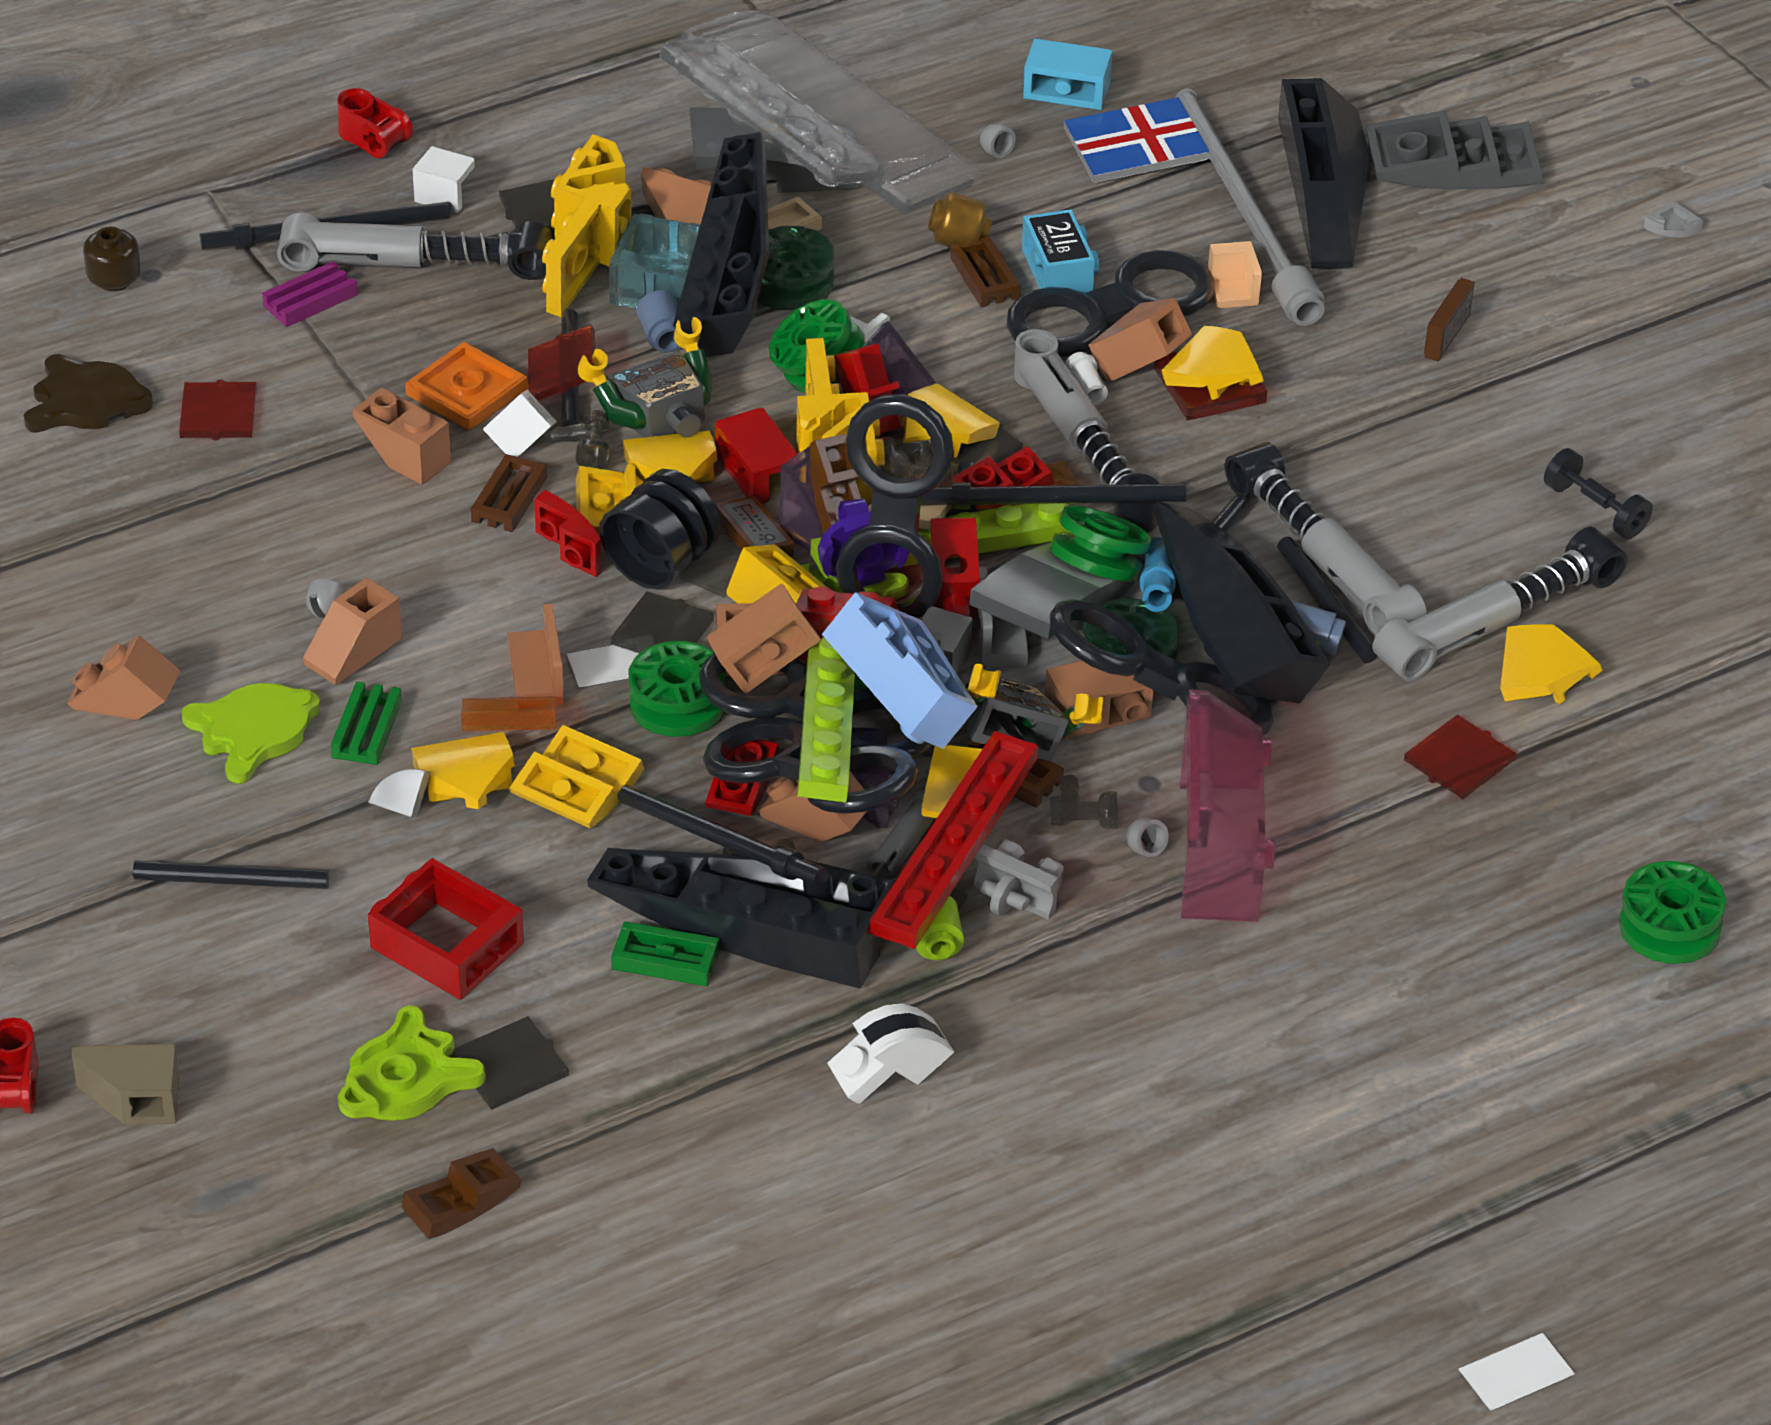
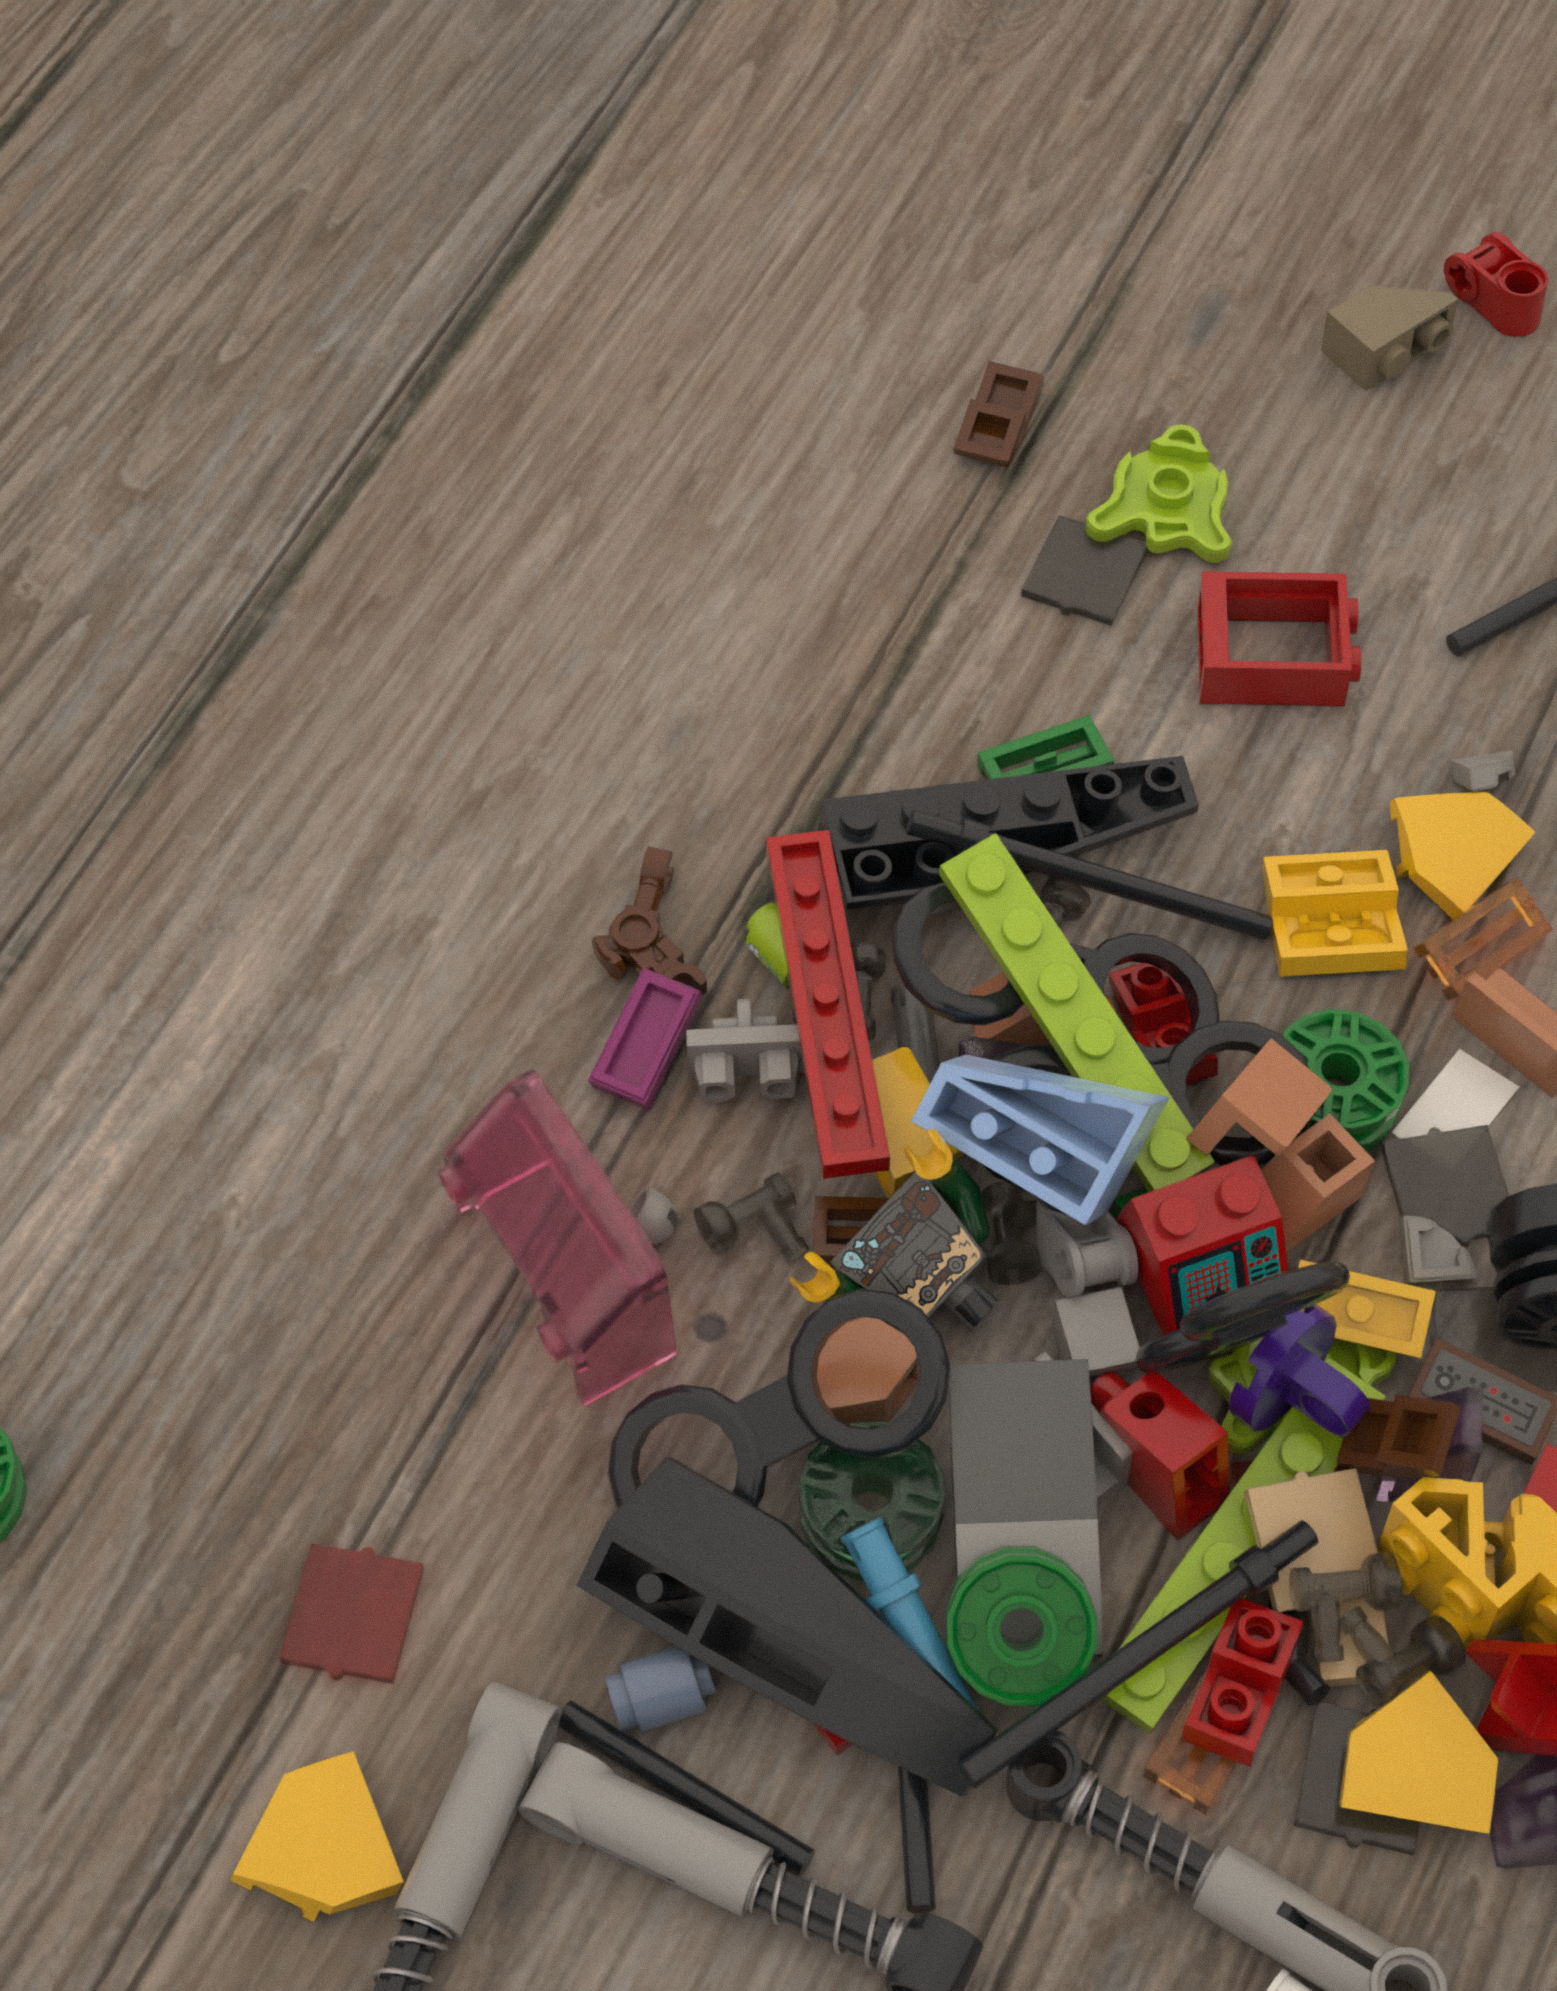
camera: 150 degrees right, 15 degrees up
white brick [827,1004,954,1104] -> none
none -> magenta tile [588,968,704,1110]
none -> reddish brown piece [592,846,708,995]
none -> light grey tile [1399,1216,1477,1285]

